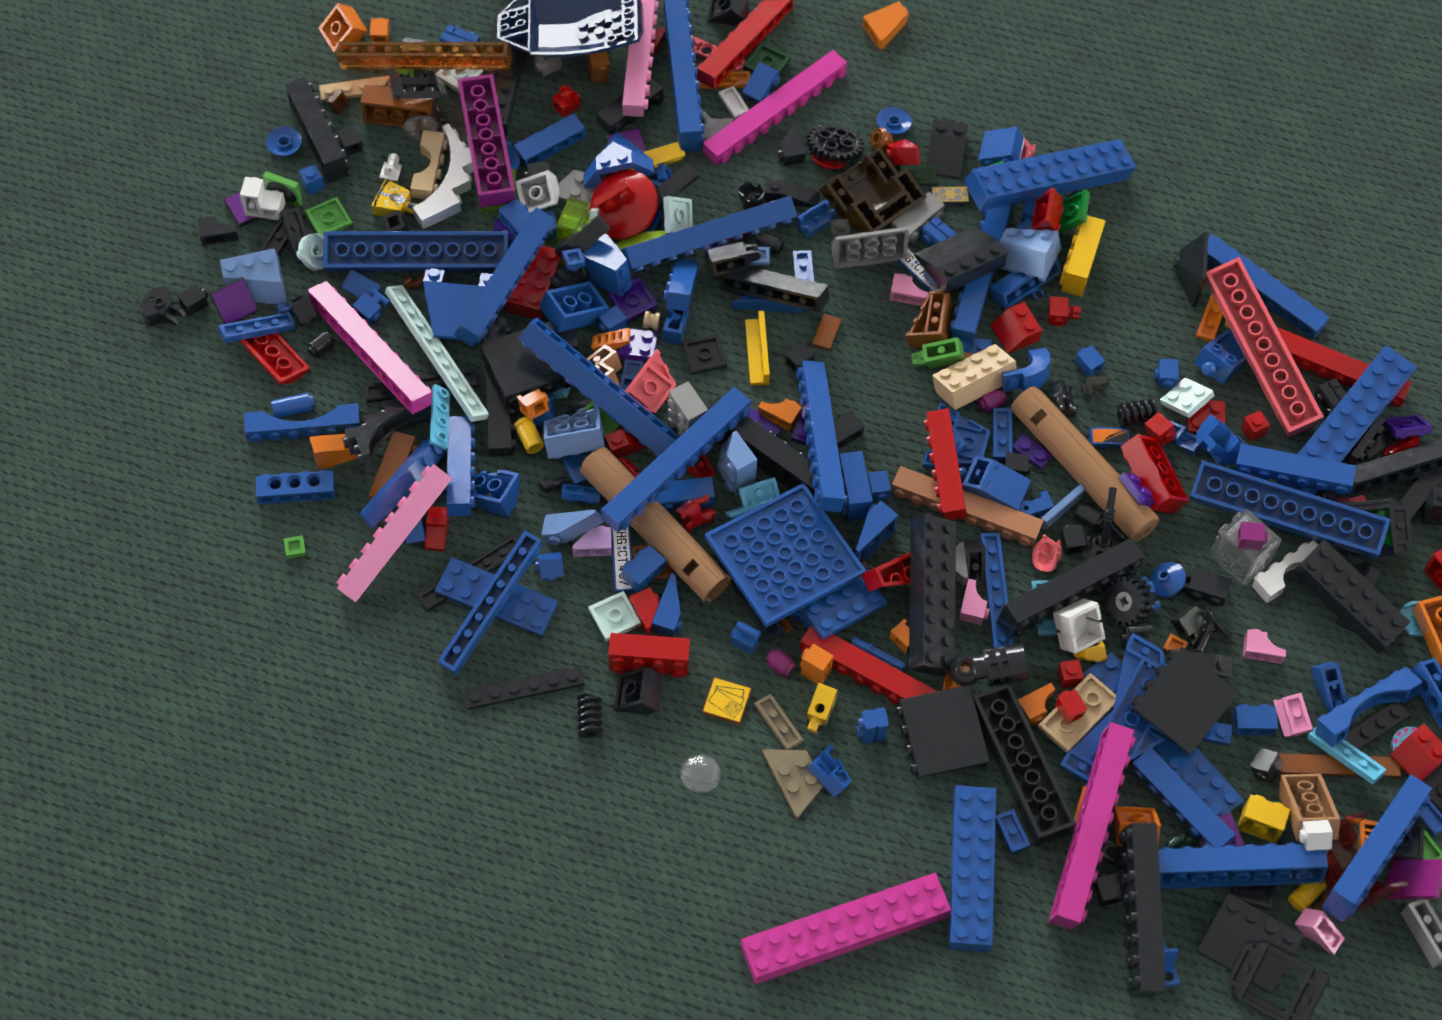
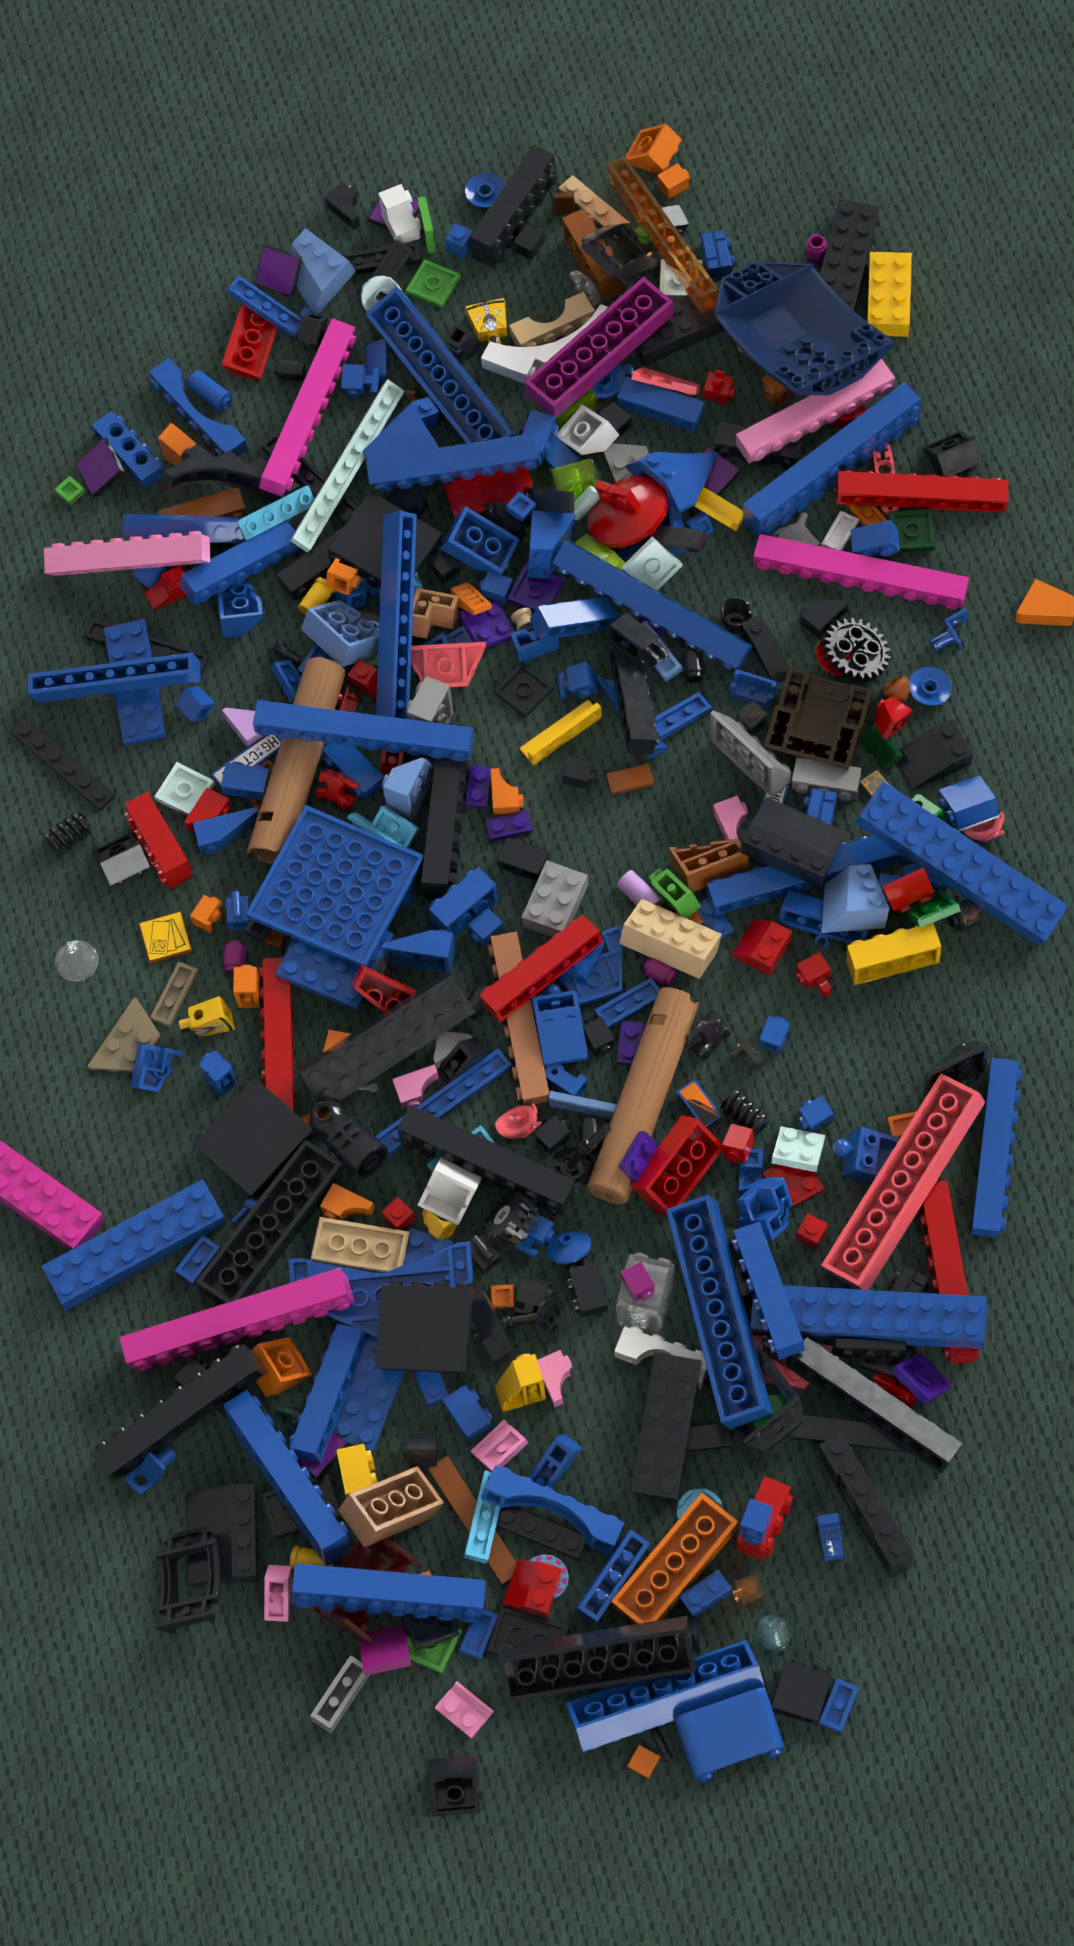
camera: 65 degrees right, 5 degrees up
black hinge [140,286,185,326] -> none
black brick [177,284,209,316] -> none
white hinge [380,153,402,181] -> none
medium blue slope [541,510,604,545] -> none
blue brick [796,360,846,512] -> none
blue axle [850,636,906,672] -> none
blue arch [1002,348,1050,392] -> none
red brick [1055,689,1088,725] -> none
white brick [1299,820,1333,851] -> none
none -> dark purple tile [75,438,125,497]
none -> orange brick [190,895,222,933]
none -> blue hand [231,1198,258,1224]
none -> yellow wedge [495,1354,546,1412]
none -> light grey brick [522,861,588,937]
none -> blue brick [557,662,598,700]
none -> lavender brick [617,870,664,906]
none -> coral wing [631,367,702,397]
none -> blue bracket [930,608,969,652]

